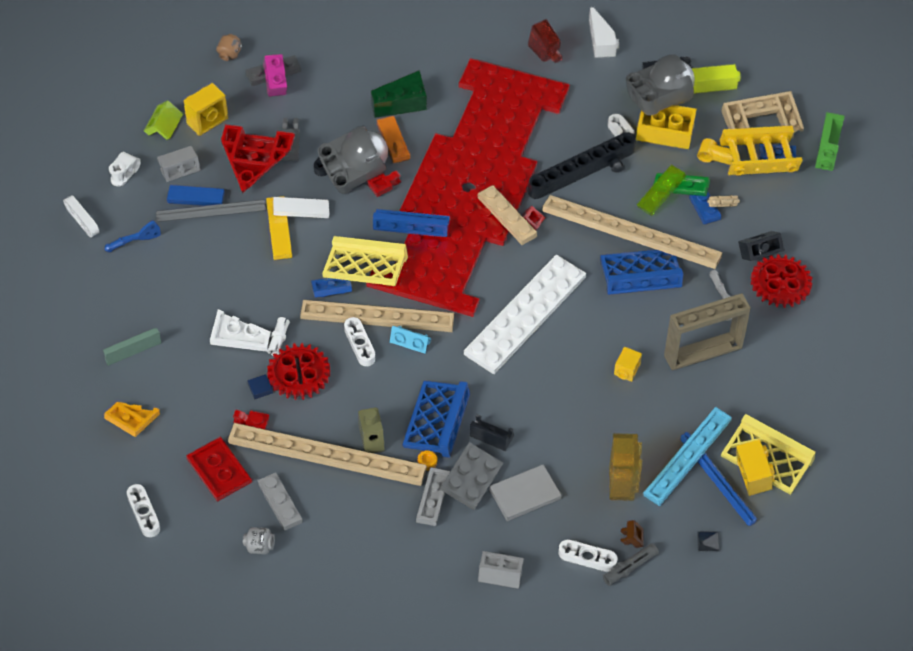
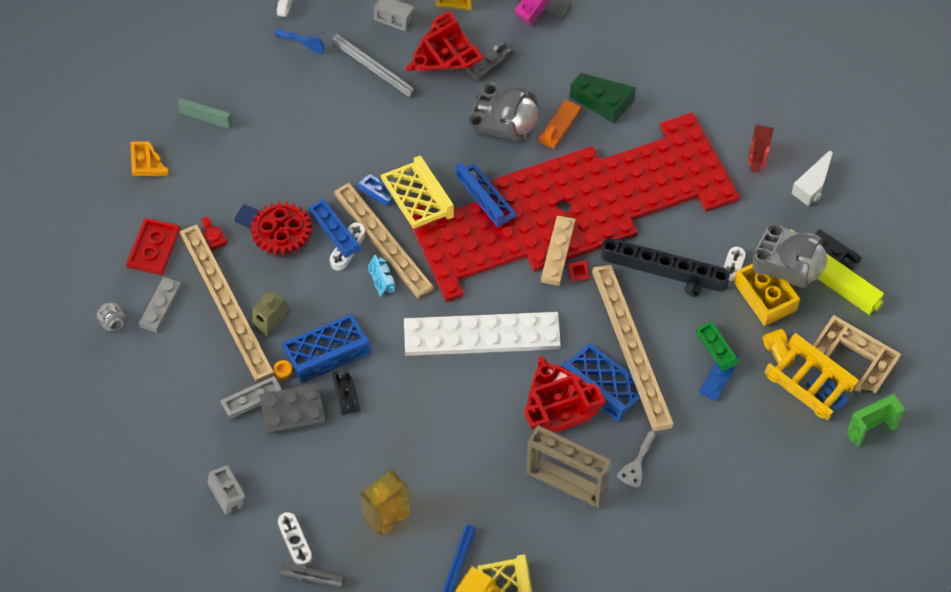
camera: 50 degrees right, 5 degrees up
white beam [127,484,160,537] -> none
blue tile [167,185,225,206] -> none
white wing [210,309,271,352] -> none
yellow tile [266,196,292,260] -> none
white pin [267,317,290,356] -> none
white tile [273,197,329,218] -> none
red plate [367,170,401,197] -> none
light grey tile [489,465,562,521] -> none
yellow brick [614,347,642,382] -> none
reddish brown tile [620,520,644,548] -> none
clear neon green tile [637,164,686,216] -> none
medium azure tile [643,407,732,507] -> none
tan axle [707,195,740,207] -> none
black brick [738,231,785,261] -> none
red gear [750,254,813,308] -> none
none -> blue tile [308,199,361,259]
none -> red wedge [524,356,606,433]

